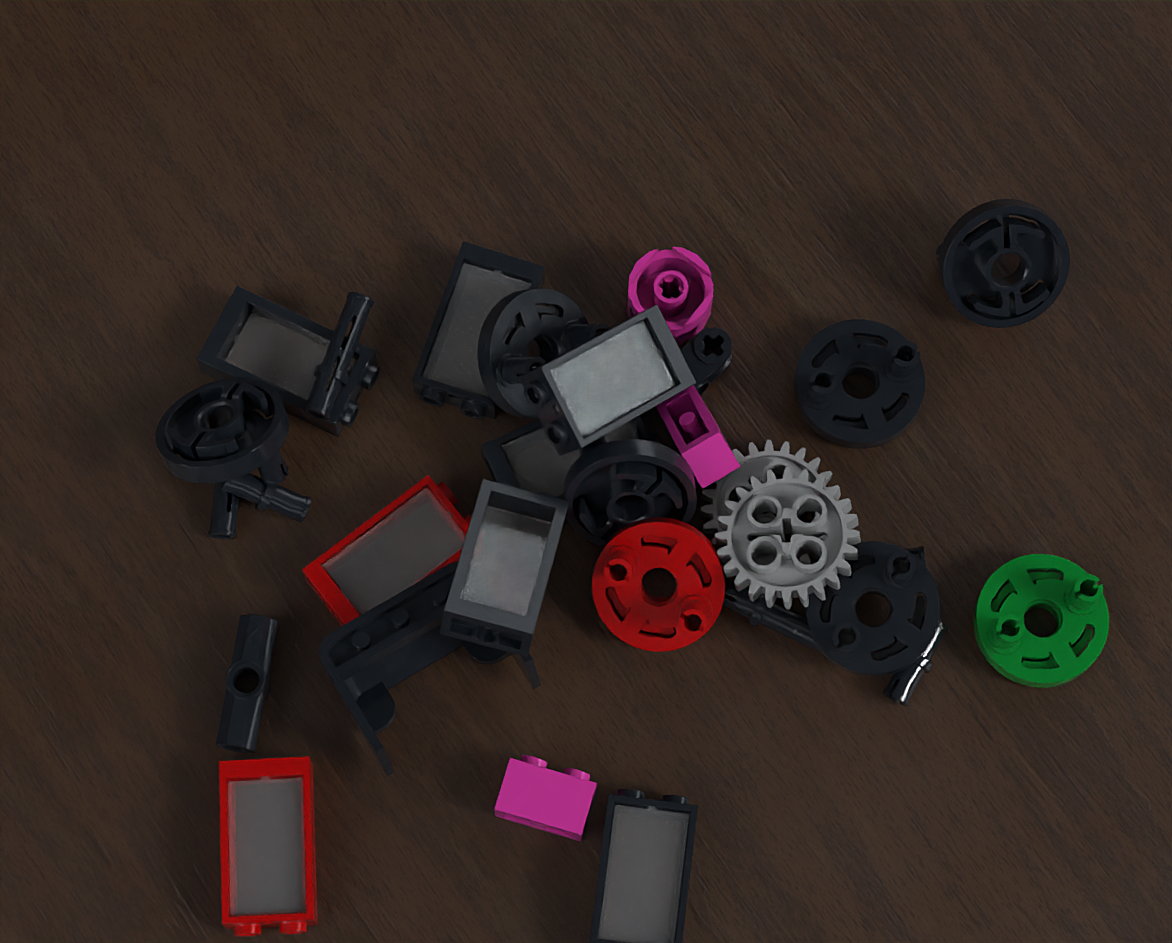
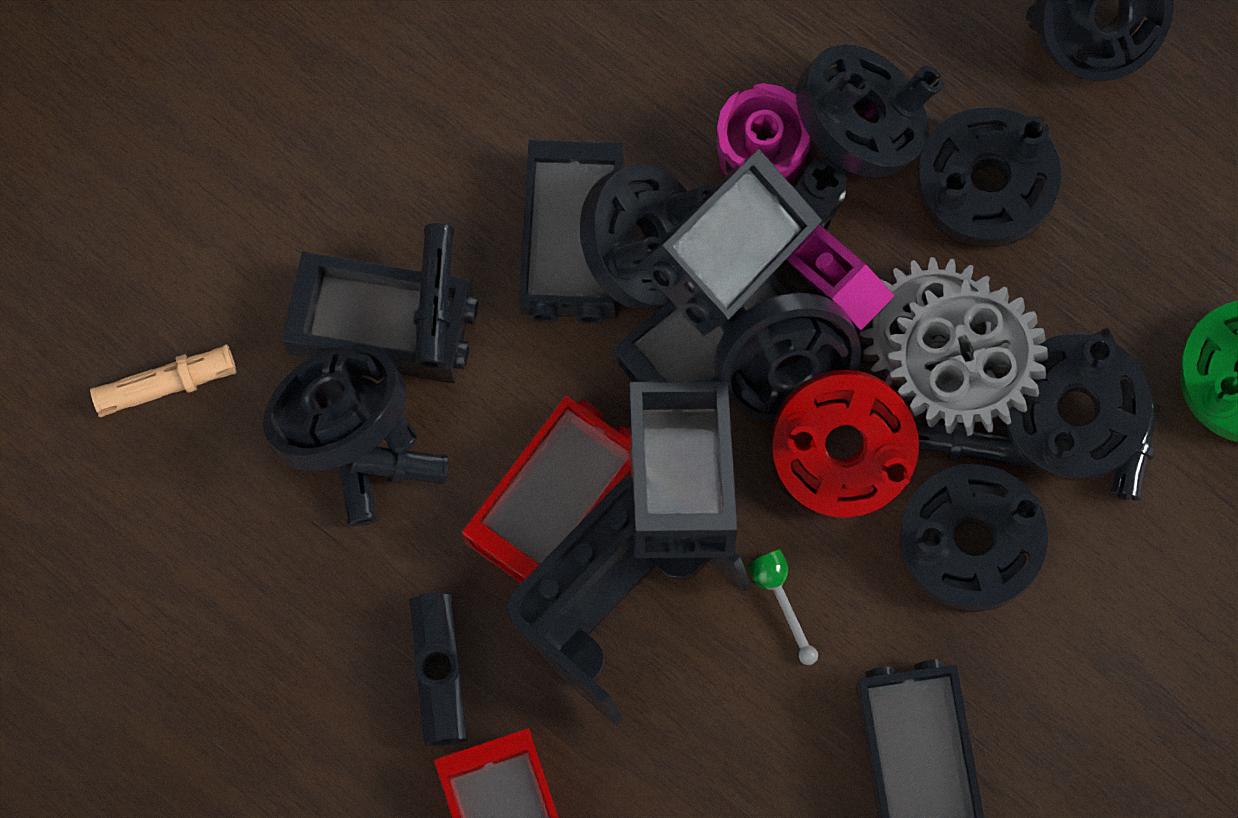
camera: 10 degrees left, 0 degrees up
dark pink brick [494,755,597,842] -> none
none -> light nougat pin [90,344,237,418]
none -> hinge [746,549,818,665]
none -> black piece [796,44,944,178]
none -> black piece [899,464,1048,612]

